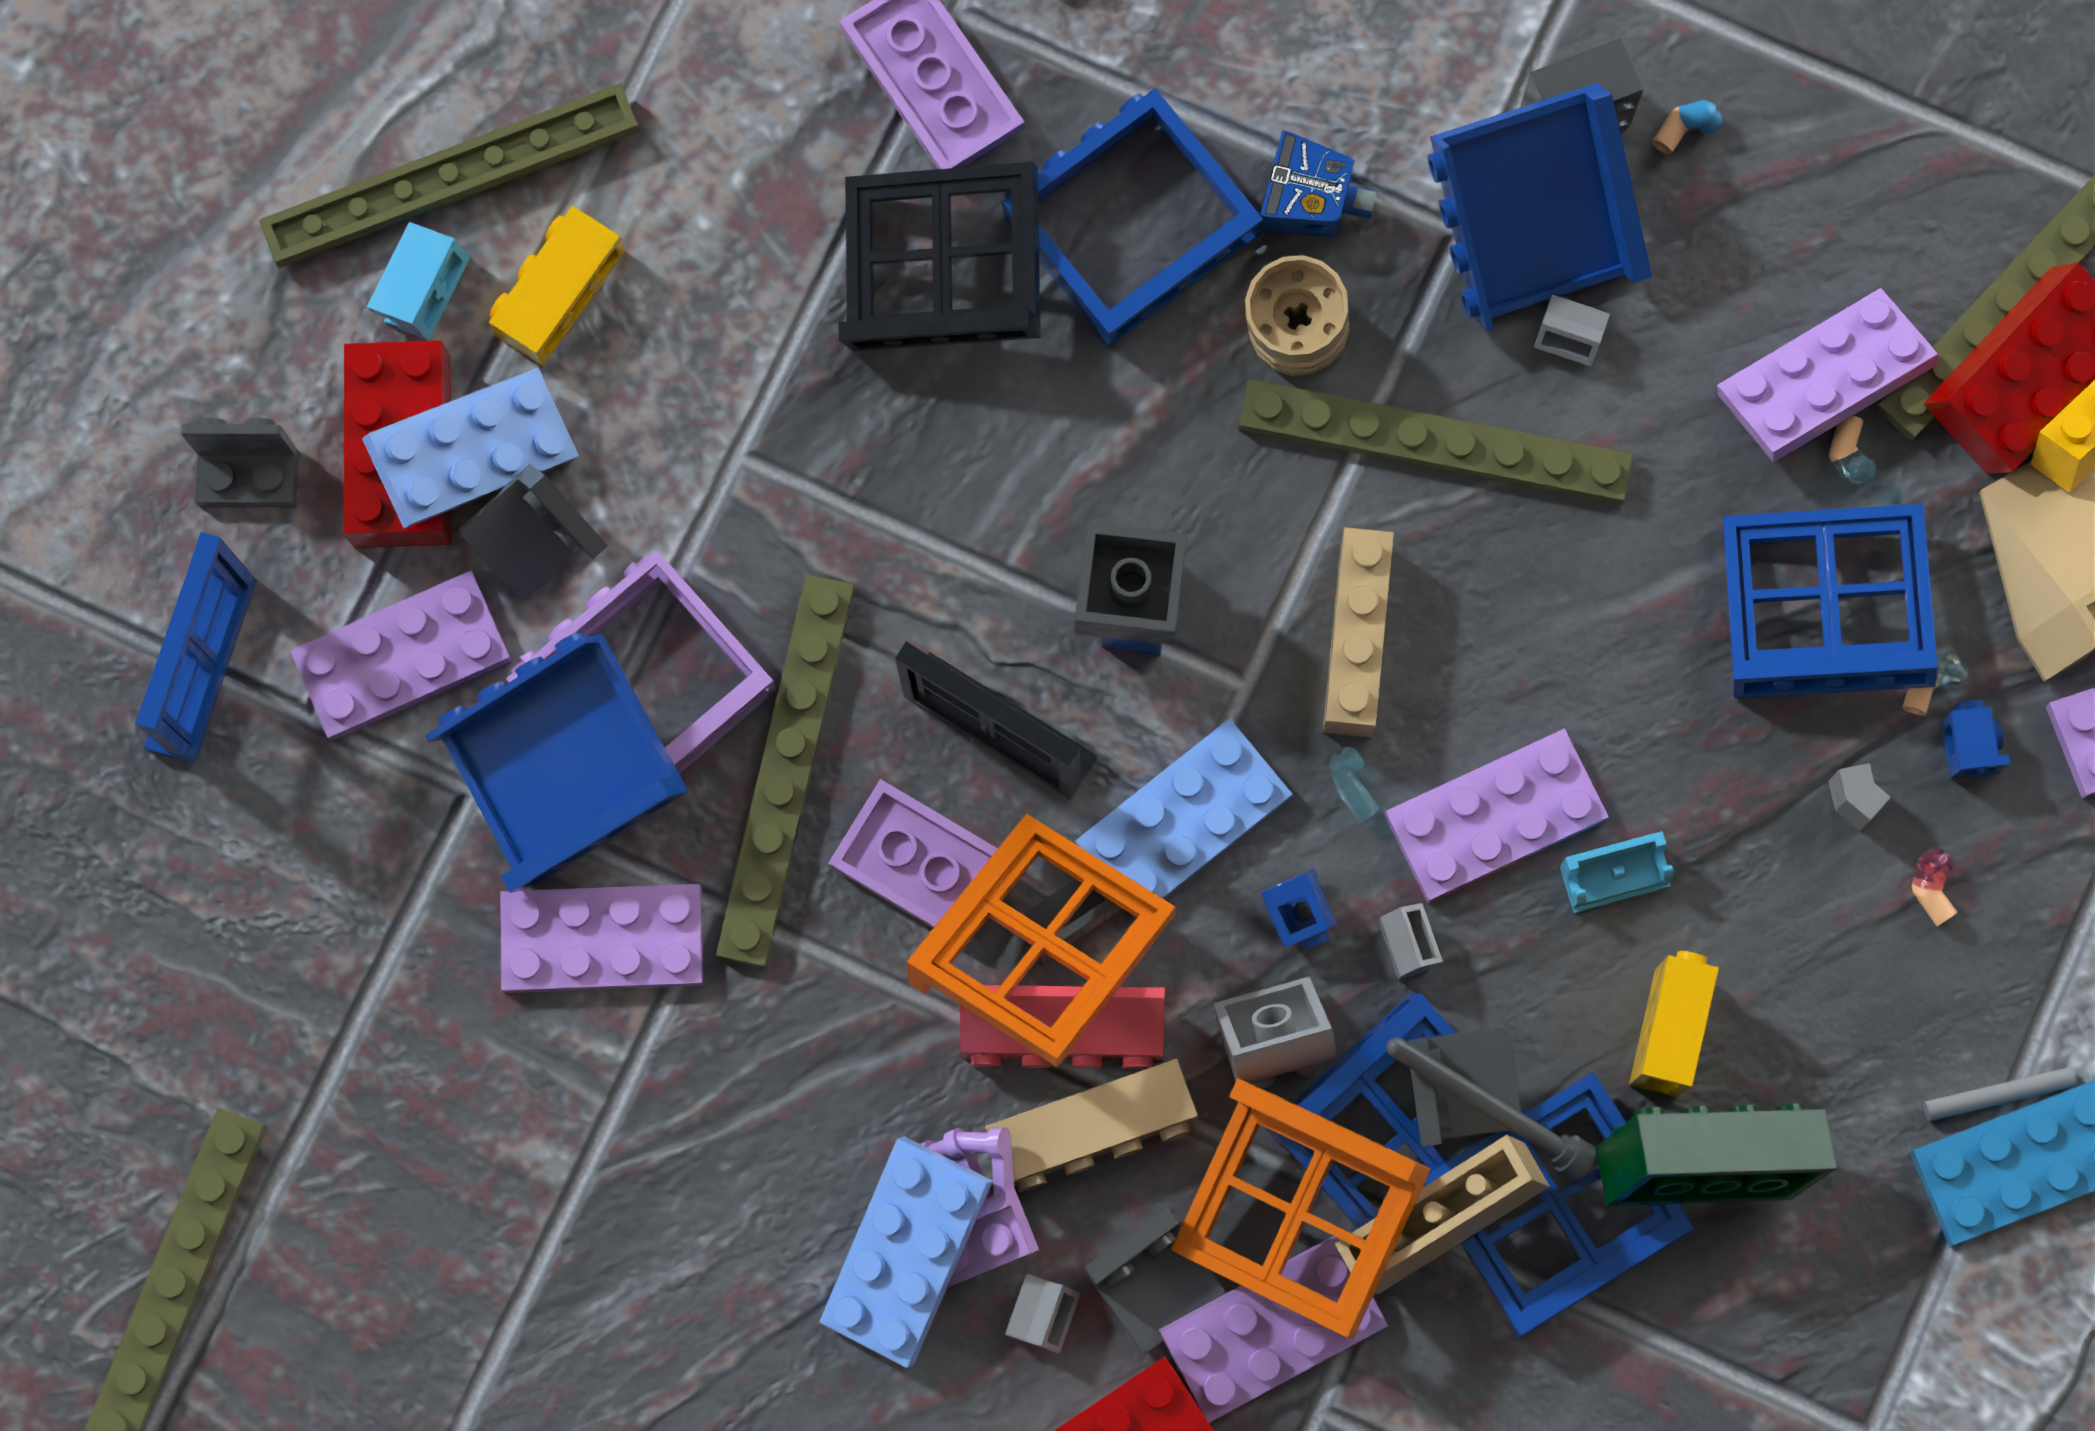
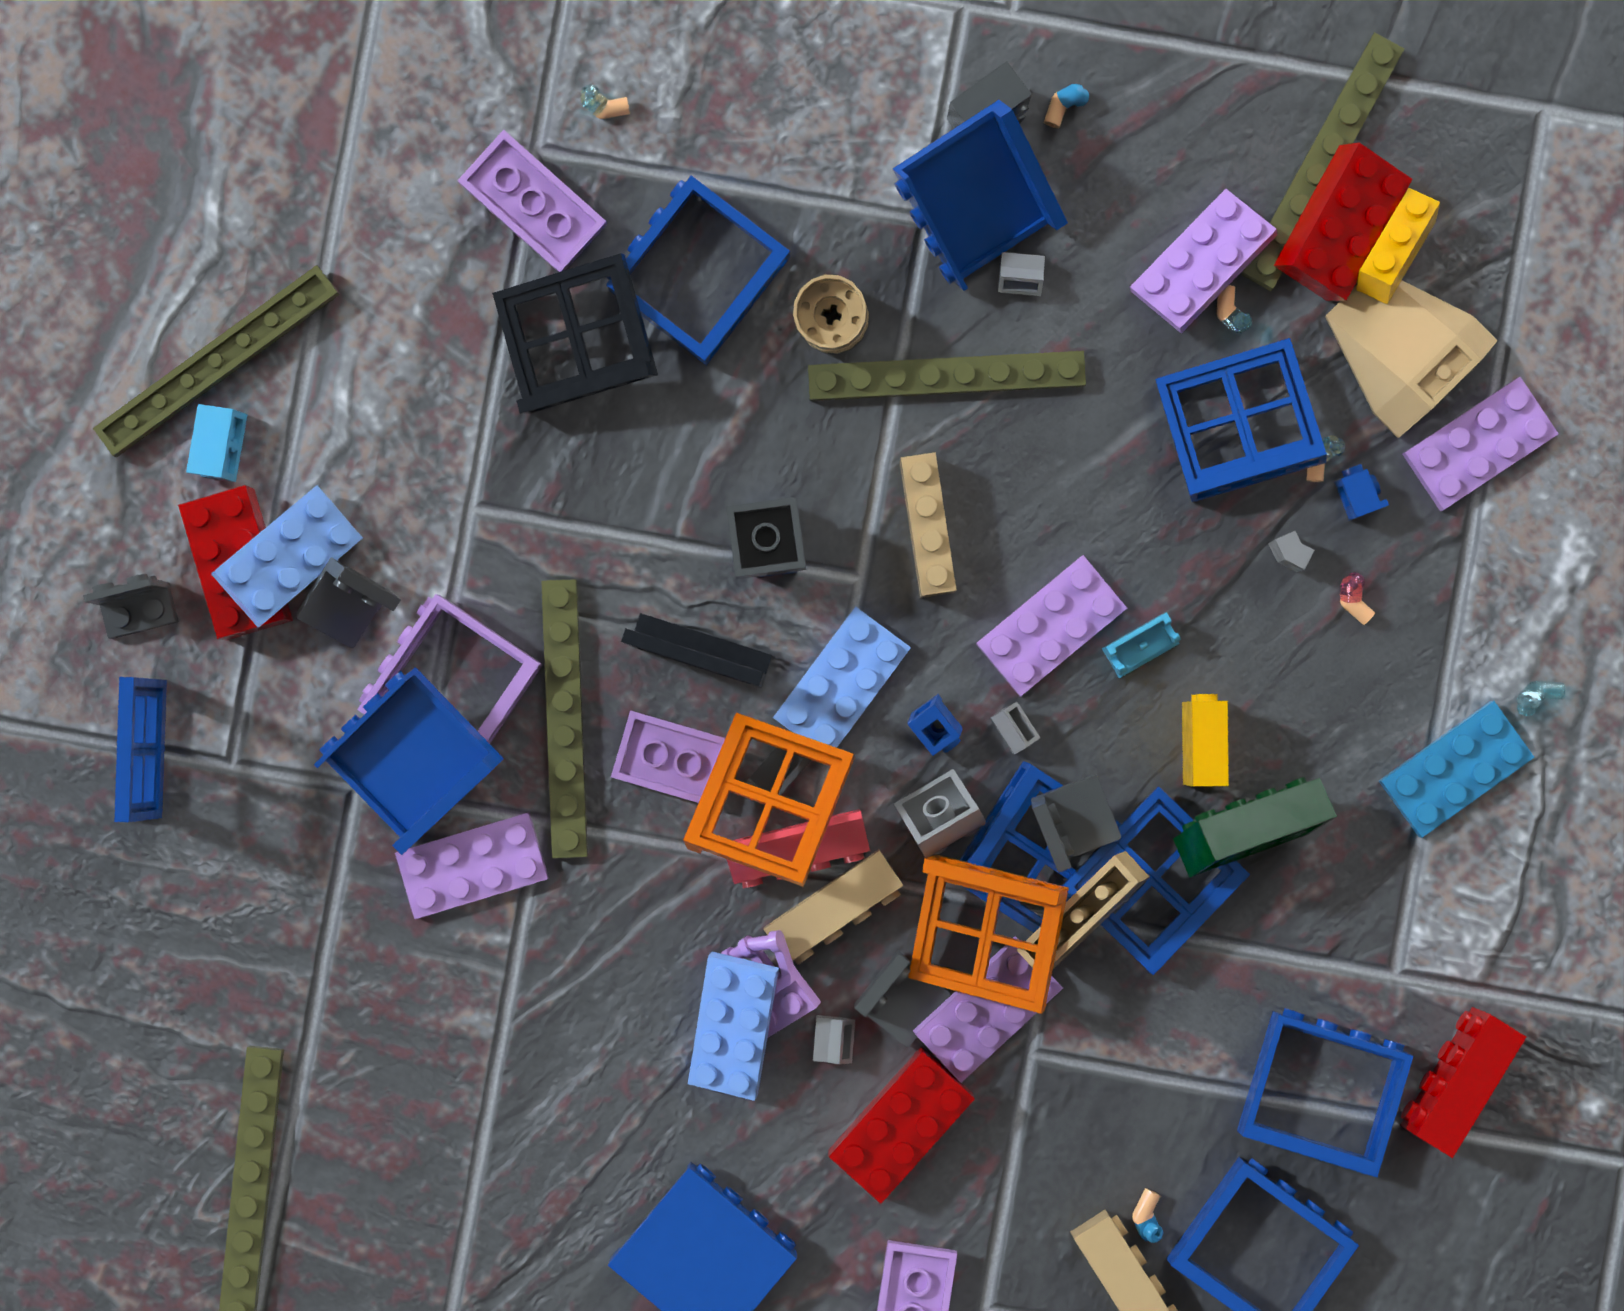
camera: 15 degrees left, 10 degrees up
lavender plate [290,570,512,742] -> none
yellow brick [489,205,626,367] -> none
torso [1260,130,1377,237] -> none
clear light blue arm [1329,747,1379,822] -> none
dark grey piece [1386,1037,1596,1181] -> none
light grey bar [1923,1067,2077,1121] -> none

